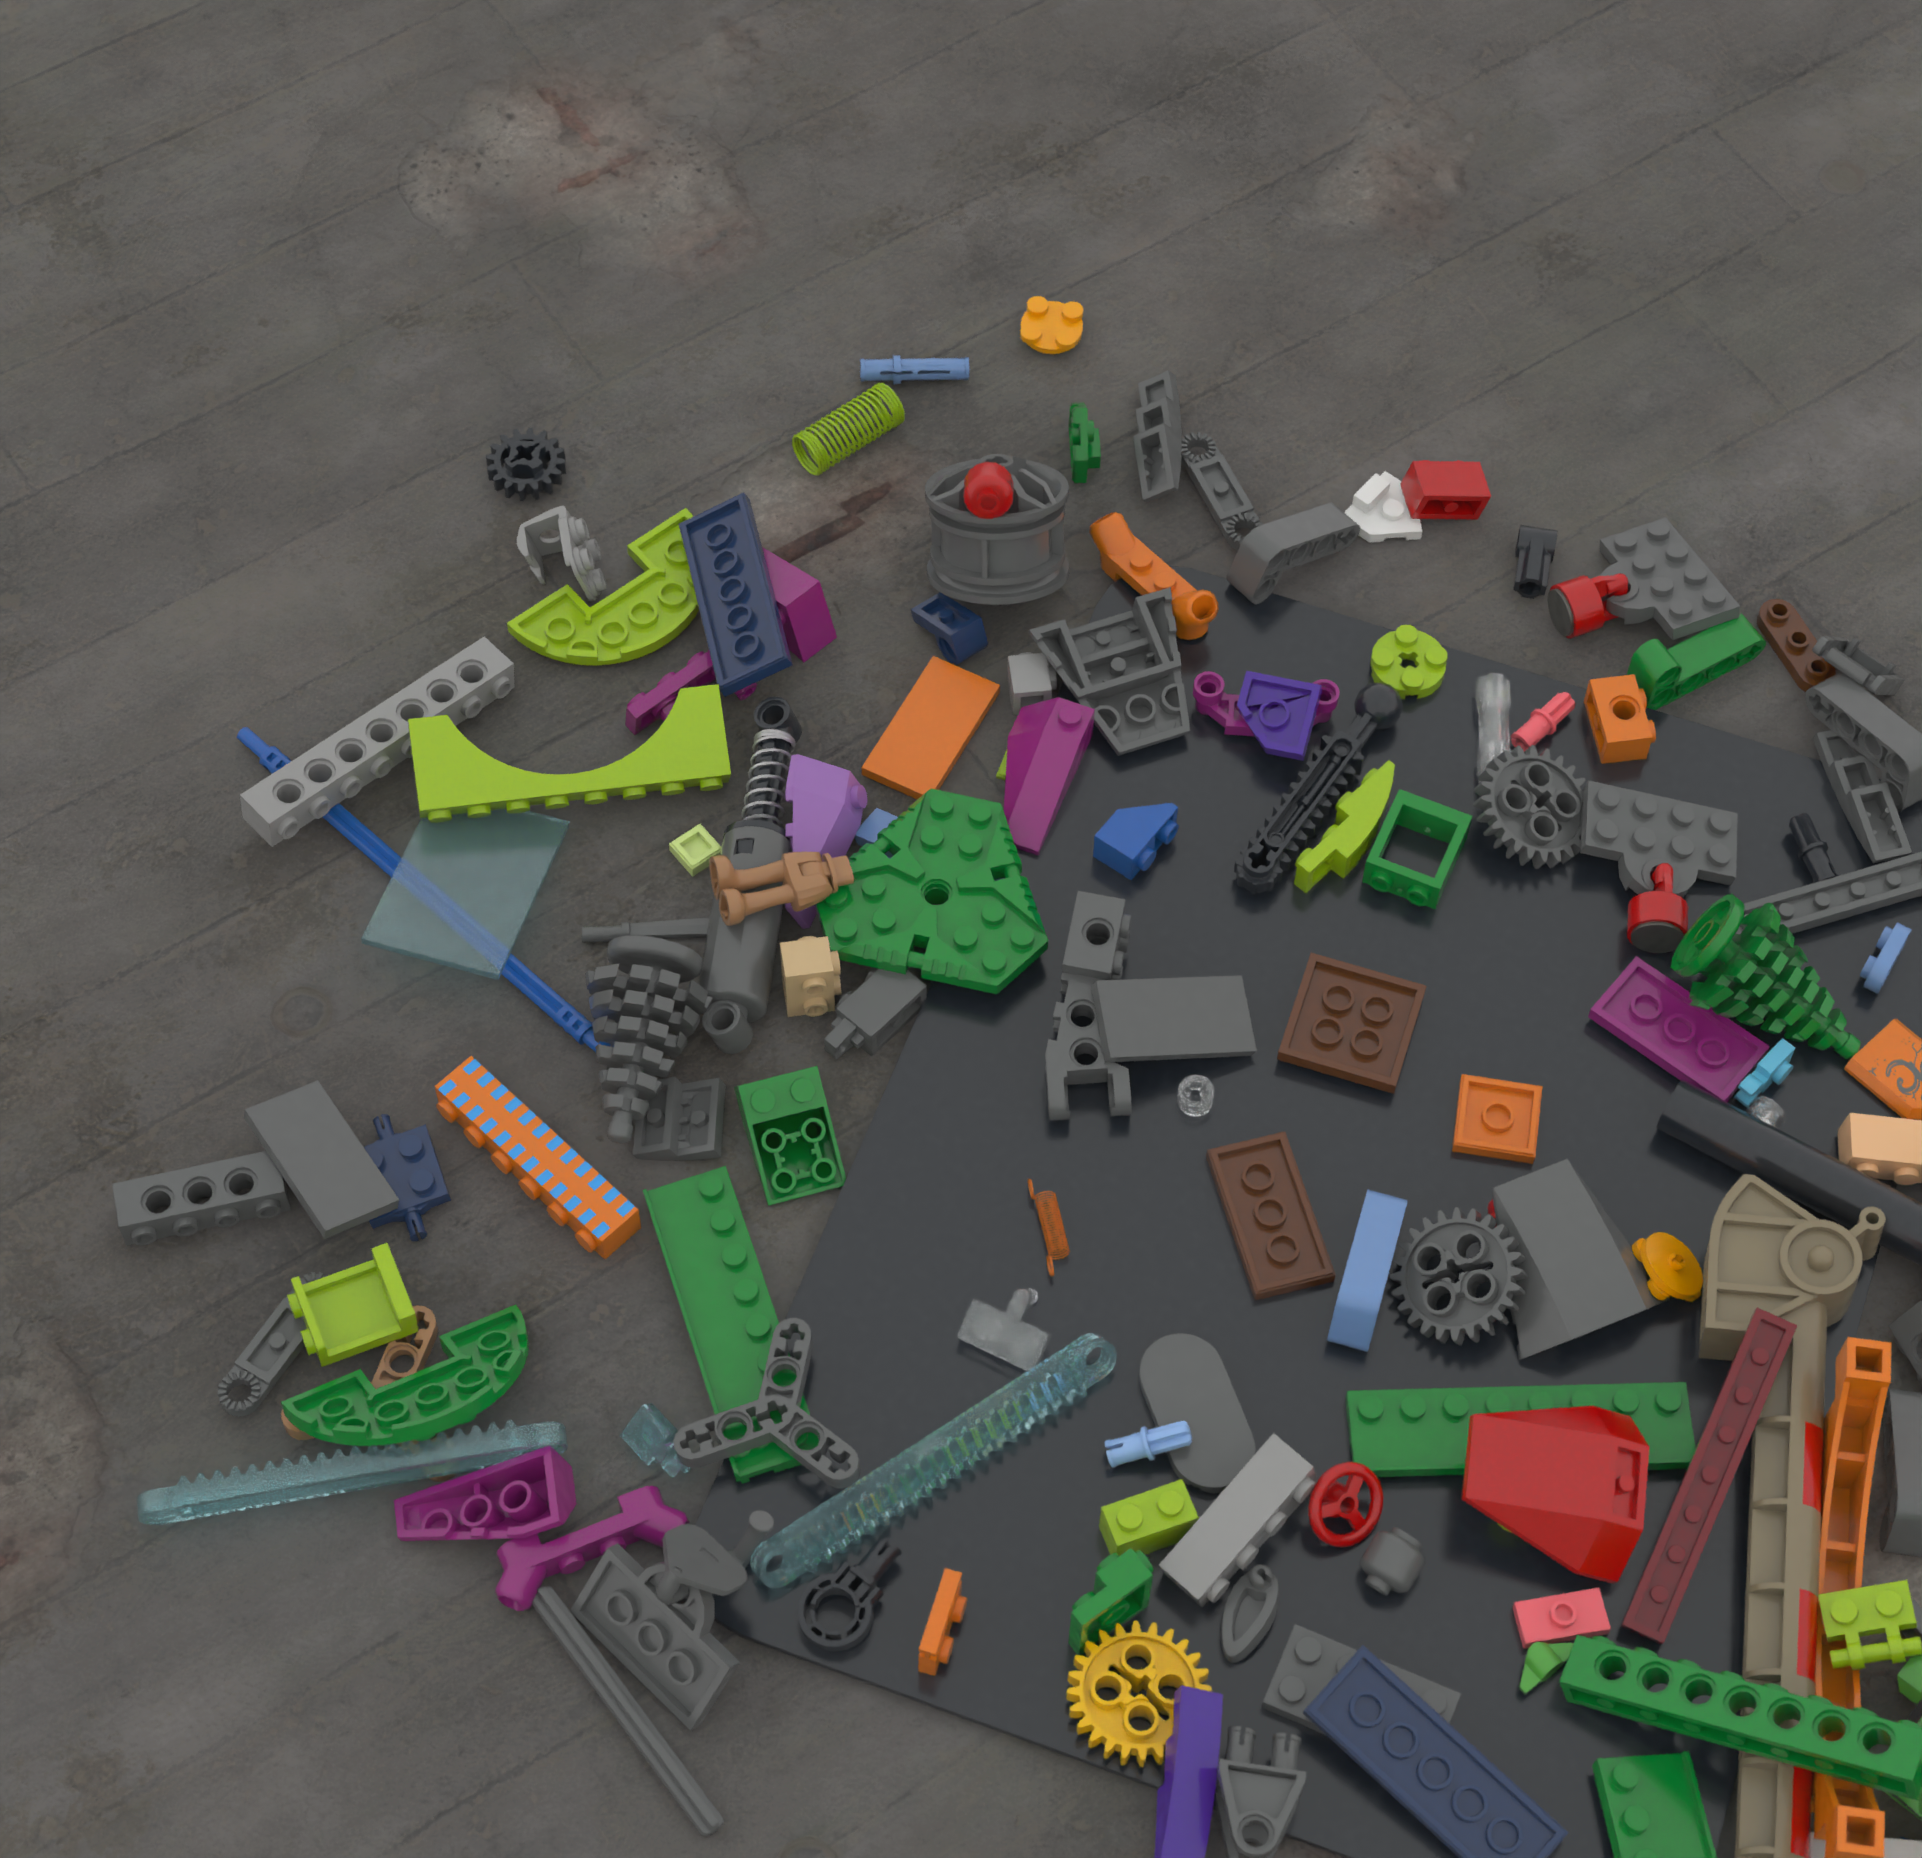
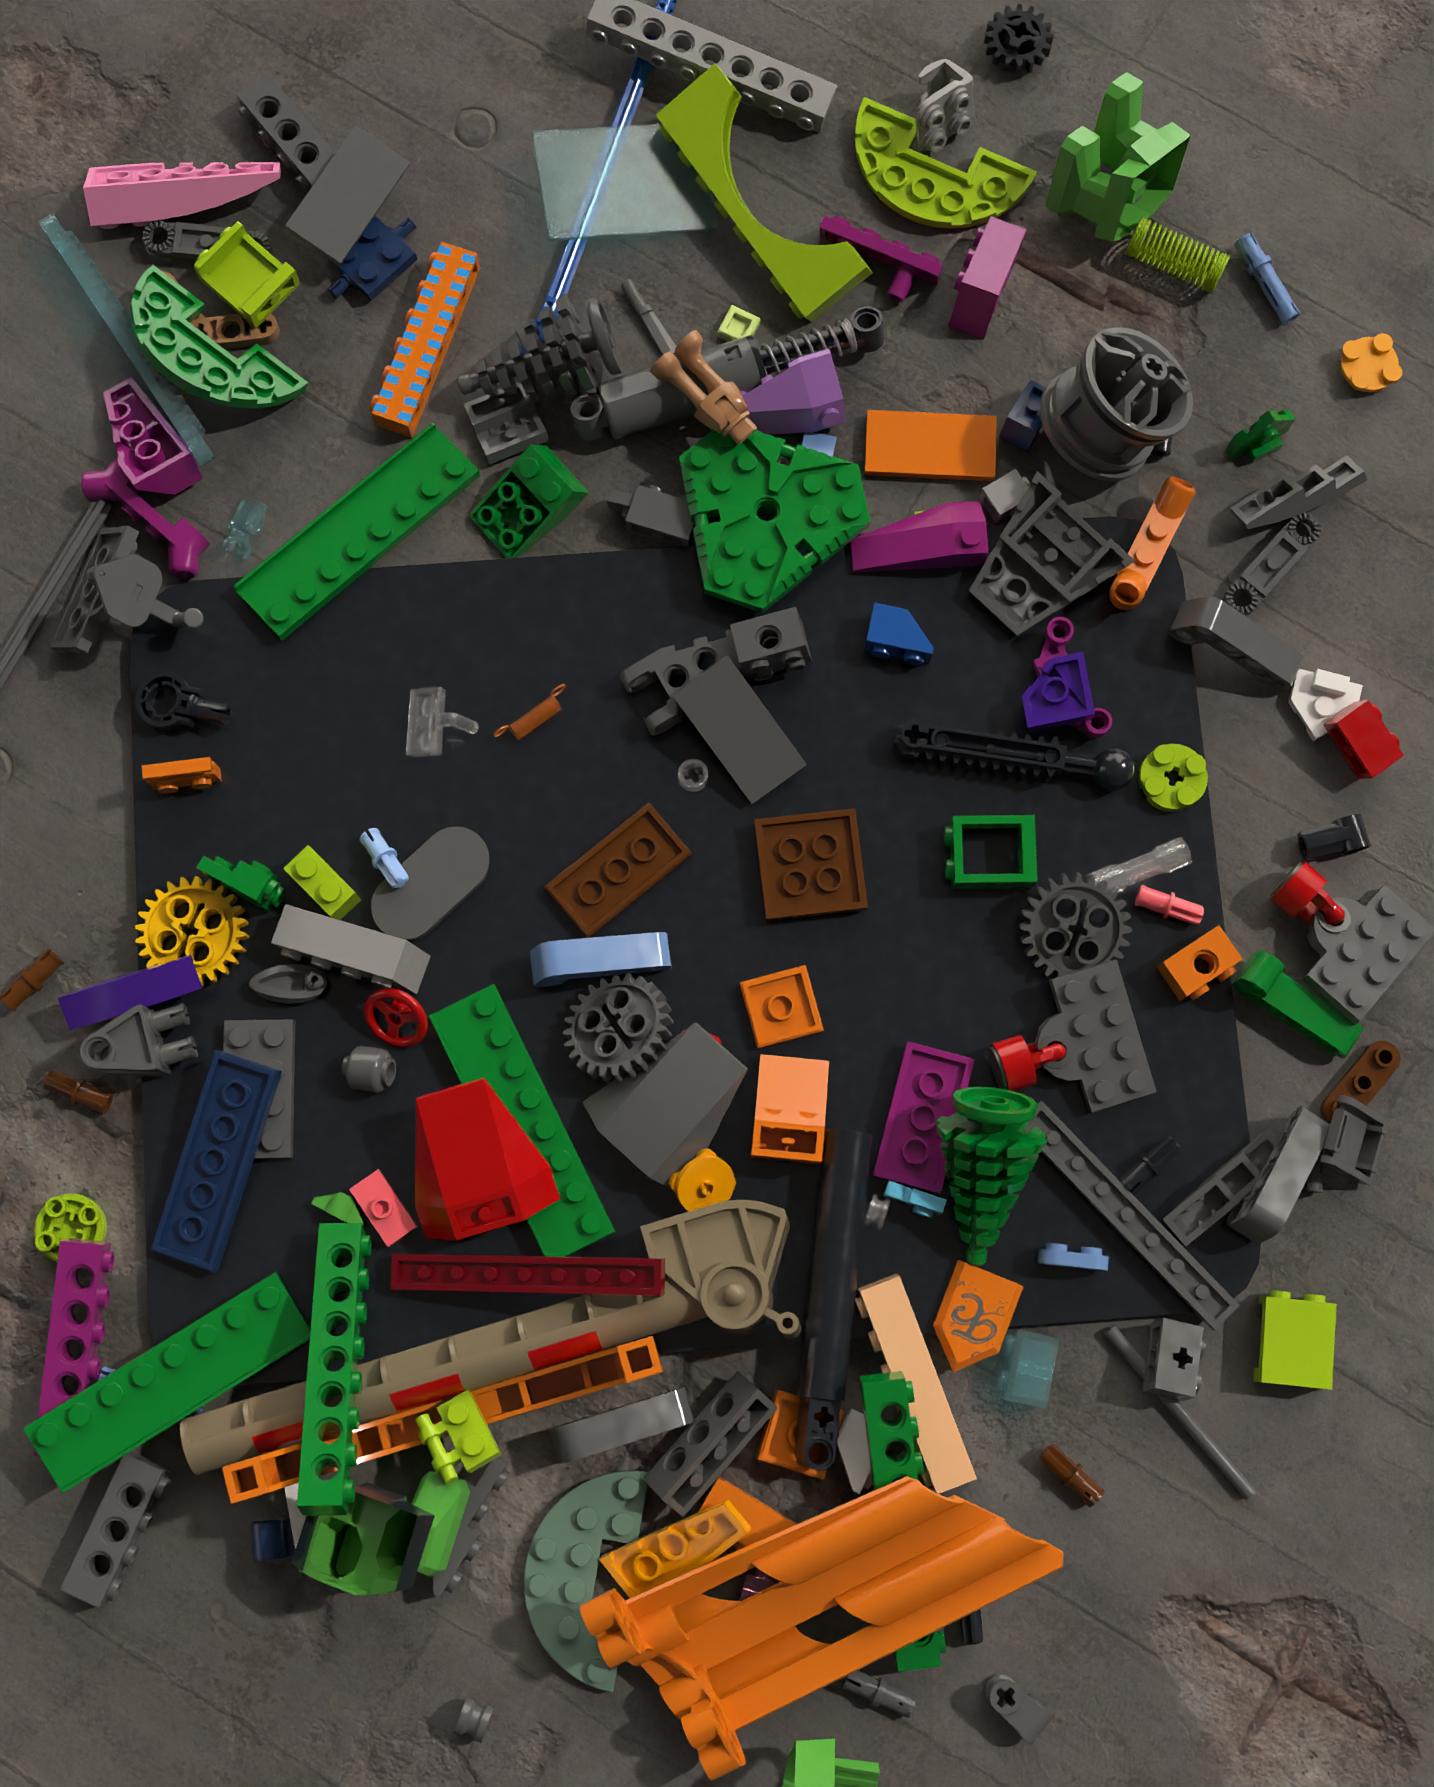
camera: 65 degrees right, 20 degrees up
dark grey piece [673,1318,861,1489] -> none
dark blue tile [679,492,793,697] -> none
clear light blue gear [750,1333,1117,1588] -> none
tan brick [780,936,841,1017] -> none
red head [963,462,1013,519] -> none
lime slope [1294,760,1395,893] -> none
none -> bright pink wedge [83,162,281,229]
none -> orange slope [751,1054,829,1165]
none -> bright green piece [1045,72,1190,242]

